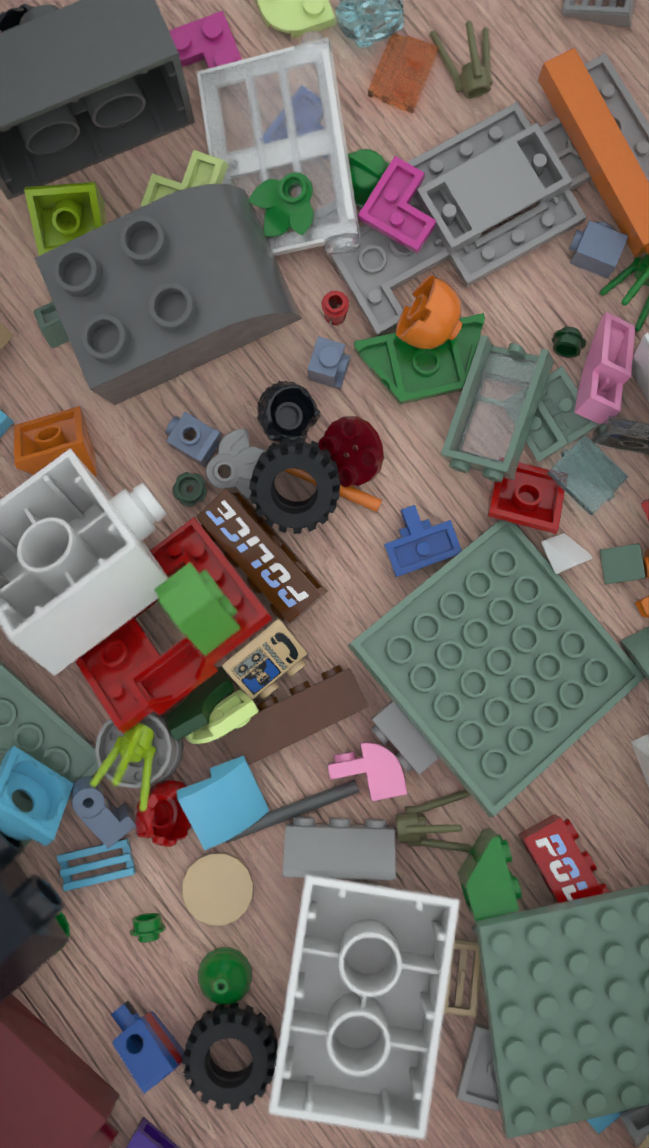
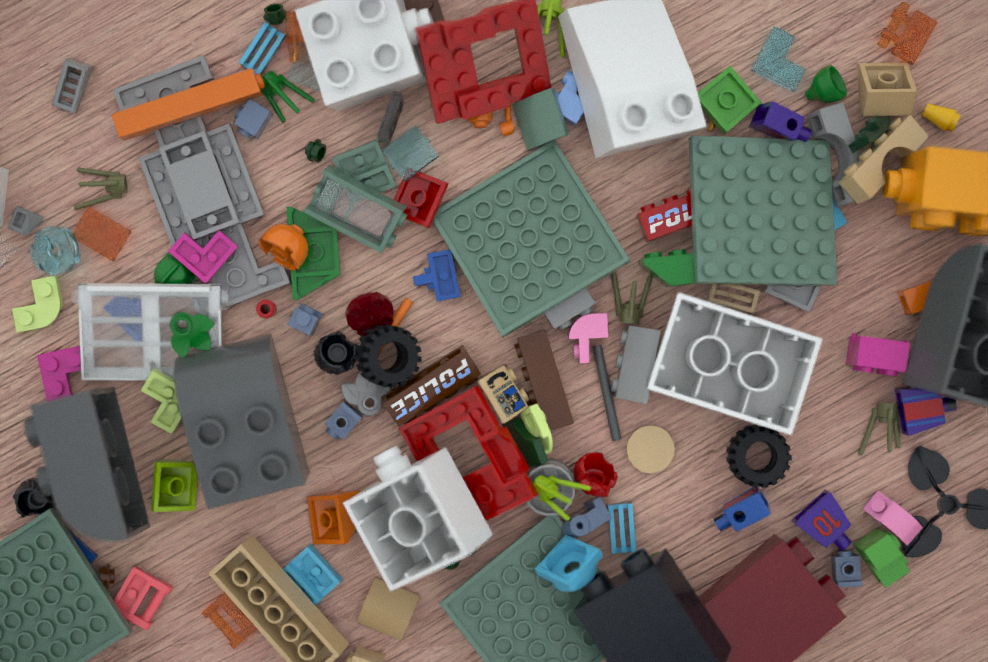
camera: 85 degrees left, 5 degrees up
sand green slope [33,302,69,348] -> none
green plate [130,913,166,942] -> none
bright green brick [154,562,241,656] -> none
dark green plate [172,472,207,506] -> none
medium azure slope [177,755,269,850] -> none
green helmet [198,947,252,1005] -> none
white slope [541,533,593,574] -> none
bright pink slope [574,312,635,426] -> none
sand green slope [599,543,645,585] -> none

